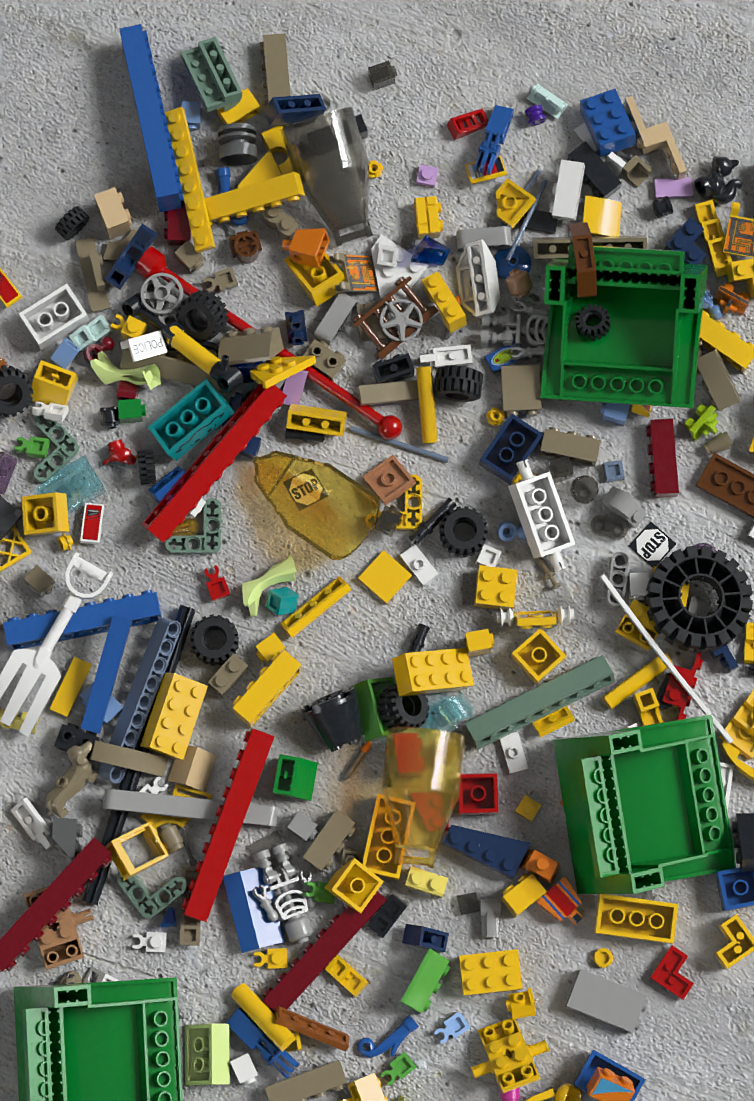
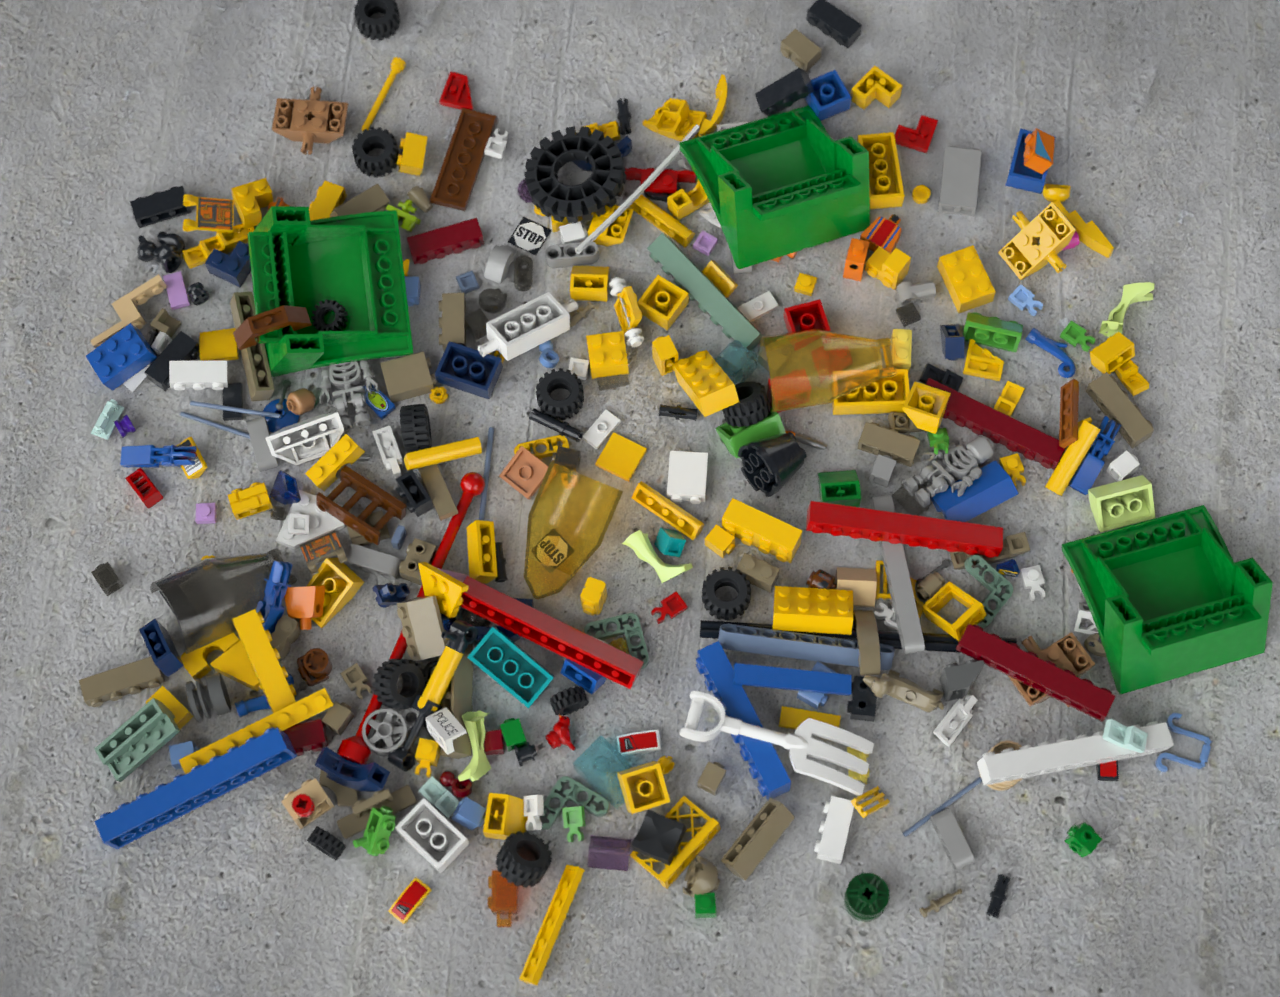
camera: 95 degrees left, 10 degrees down
light grey wheel [380,299,423,341] -> none
dark blue wedge [442,825,530,880] -> none
yellow plate [496,178,536,228] -> none
yellow brick [505,988,536,1019] -> none
none -> blue arm [256,561,292,635]
none -> dark grey hinge [276,380,291,410]
none -> red wheel [292,794,315,817]
none -> bright green brick [353,806,396,856]
none -> sand blue tile [391,525,407,550]
none -> yellow slope [570,265,610,301]
none -> yellow brick [580,577,607,616]
none -> white brick [667,451,708,504]
none -> lavender plate [693,231,718,256]
none -> reddish brown head [806,569,837,590]
none -> yellow wing [963,339,1004,381]

